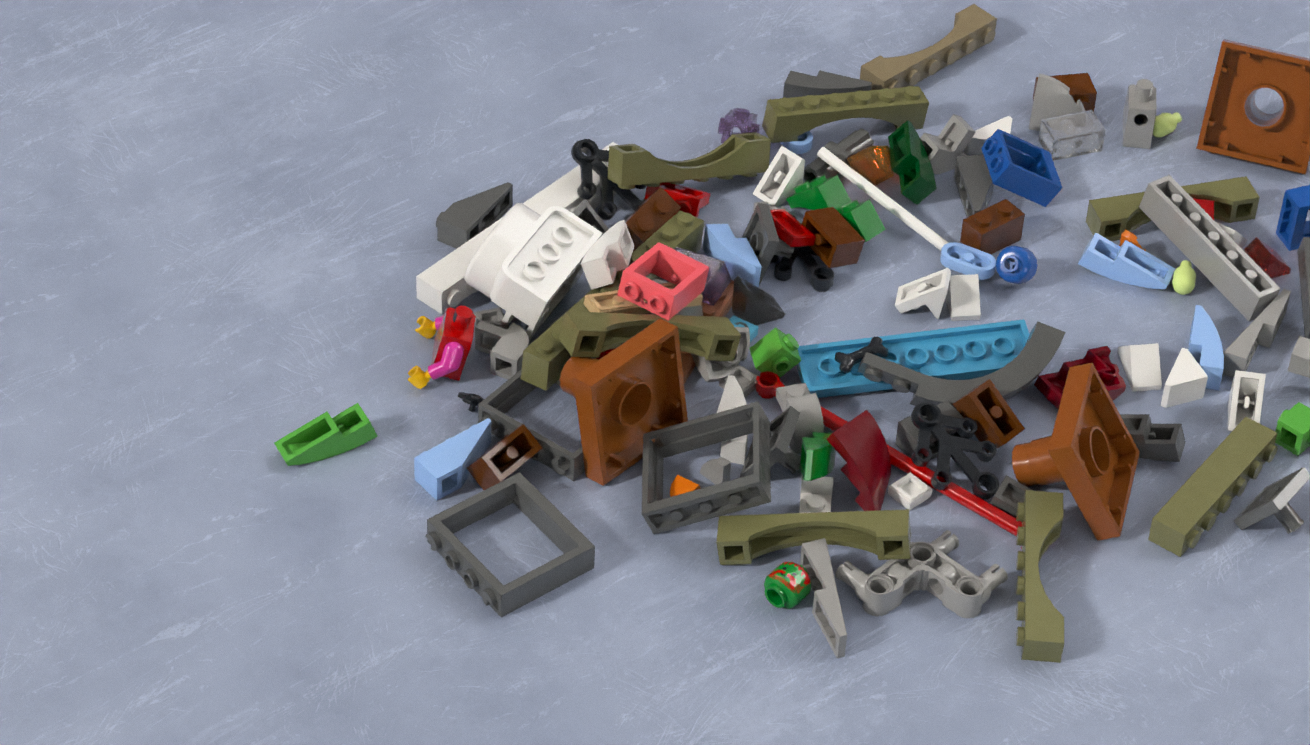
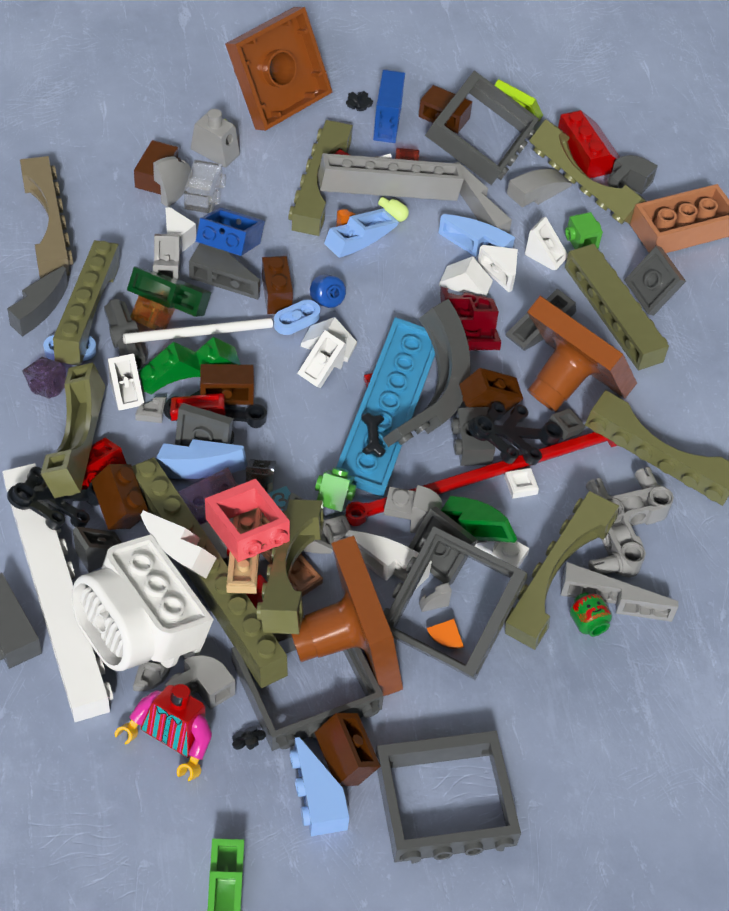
camera: 65 degrees left, 10 degrees up
dark red slope [826,410,891,511] -> none

